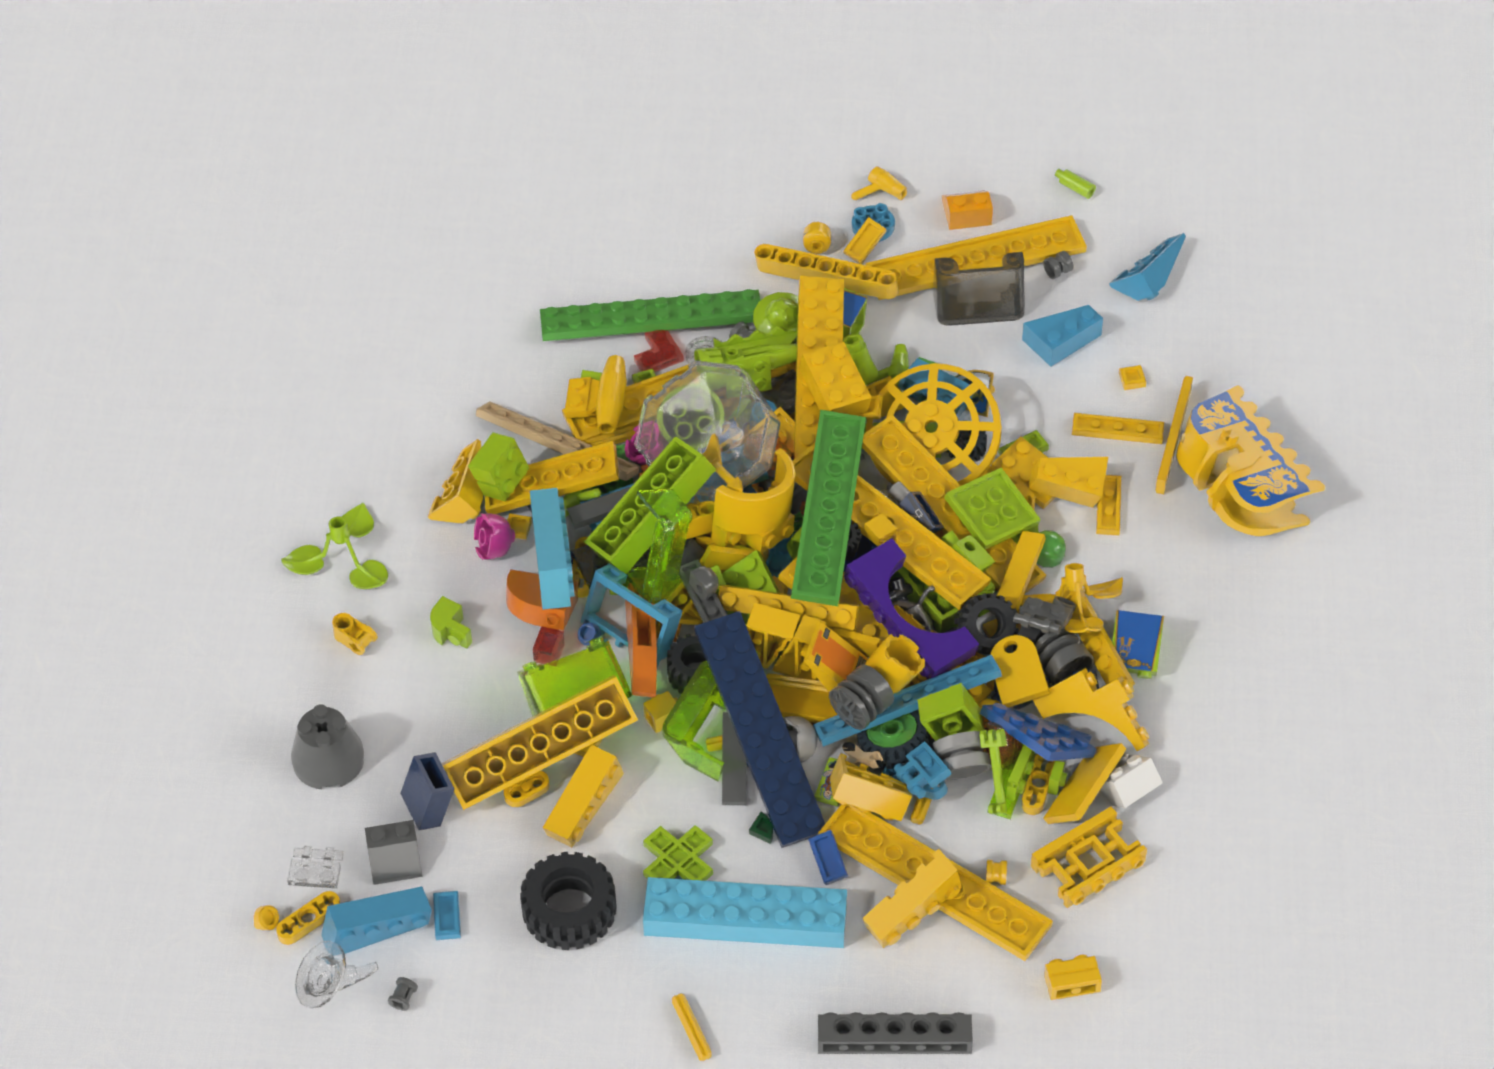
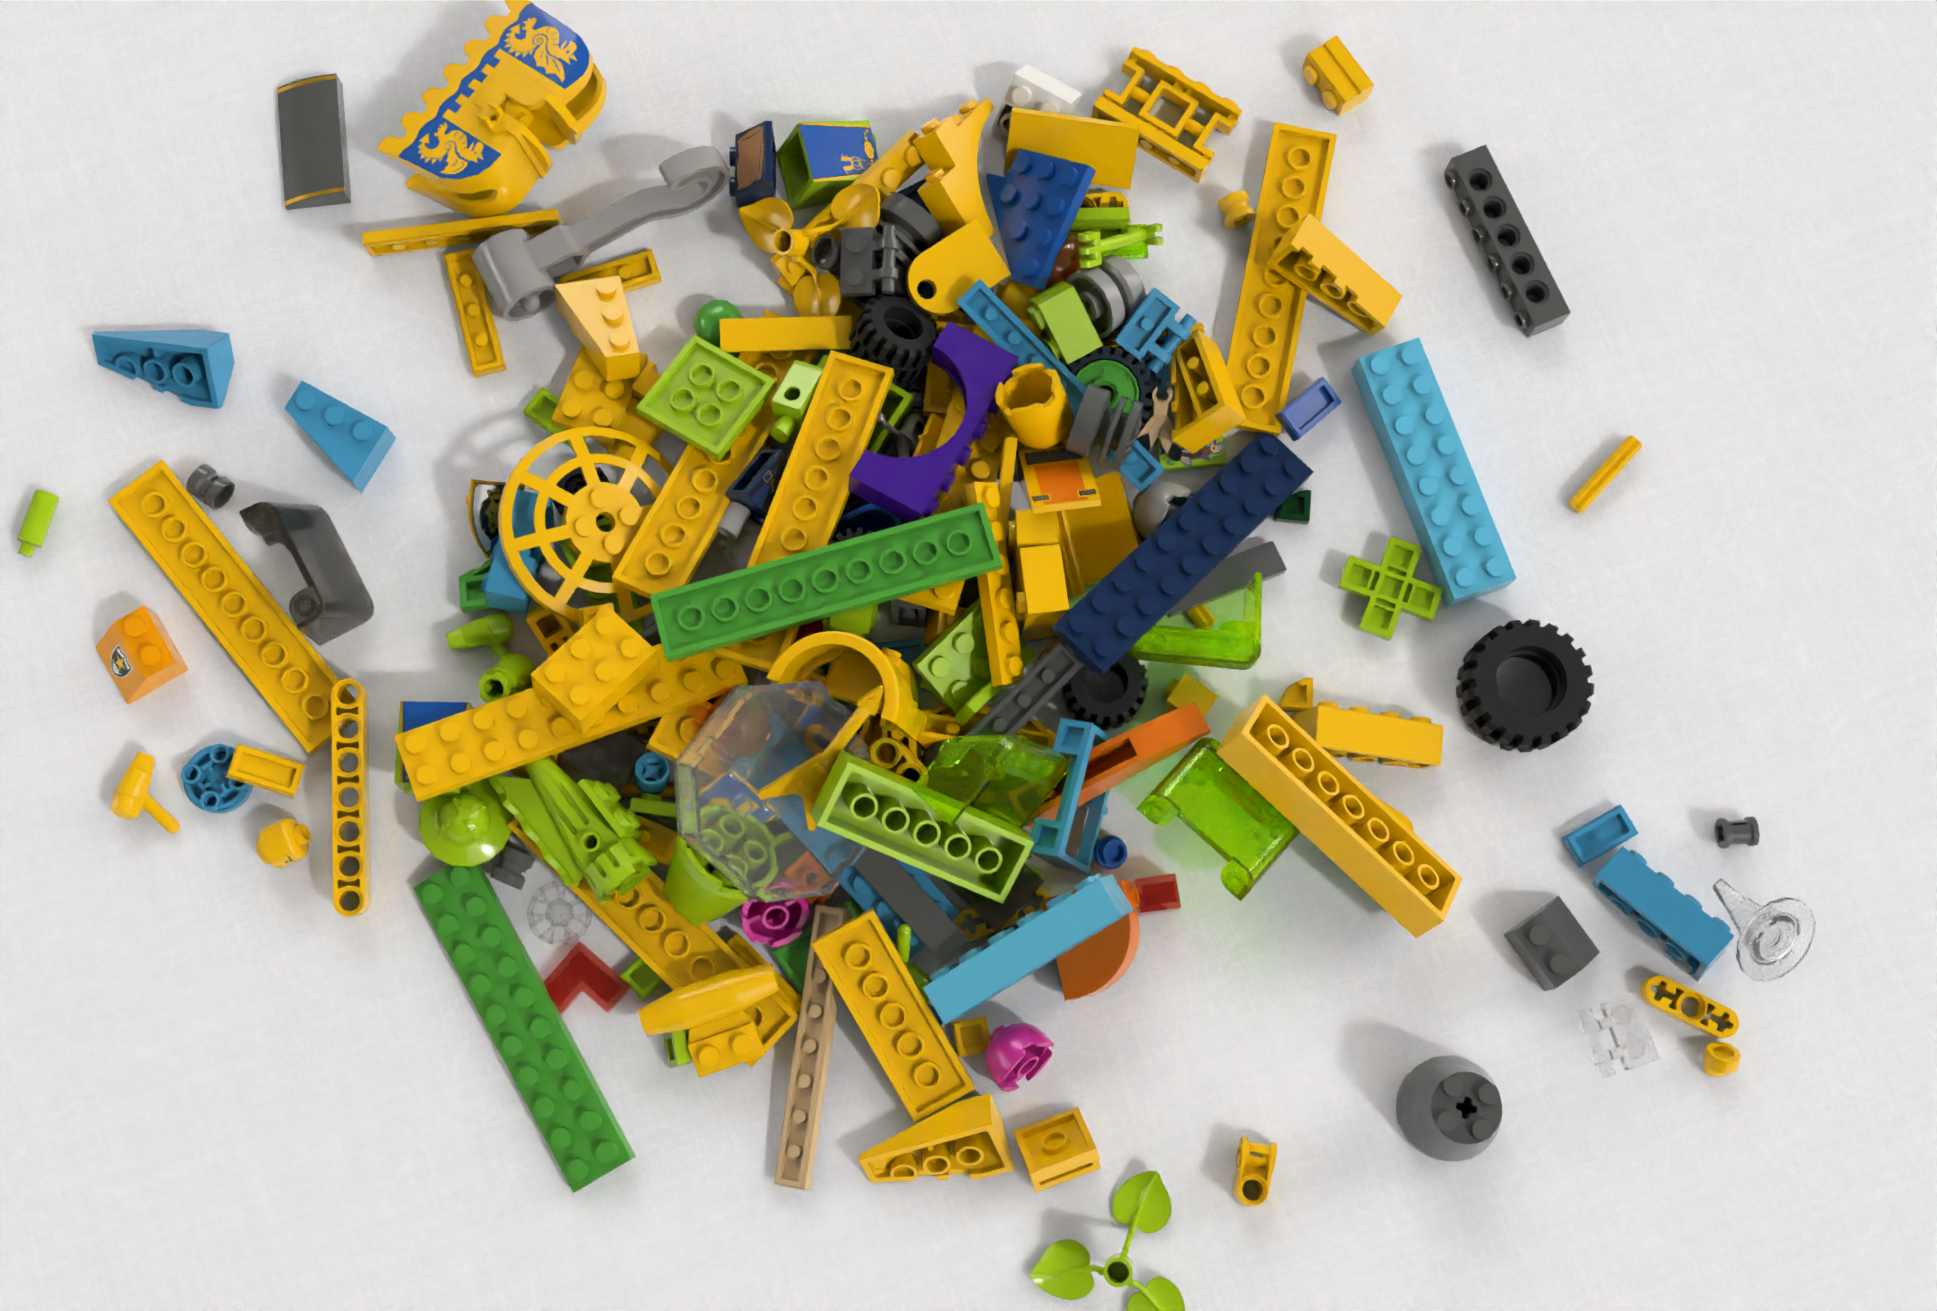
camera: 120 degrees left, 25 degrees up
dark blue brick [400,752,455,830] -> none
lime brick [430,596,472,649] -> none
lime piece [468,432,529,502] -> none
dark grey piece [689,566,719,600] -> none
yellow tile [700,545,752,570] -> none
yellow tile [864,513,897,544] -> none
yellow tile [1119,365,1146,390] -> none
none -> dark grey slope [277,73,351,210]
none -> light grey piece [472,146,730,321]
none -> slope [729,121,776,208]
none -> yellow bracket [1013,1107,1101,1193]
none -> yellow tile [1278,678,1313,712]

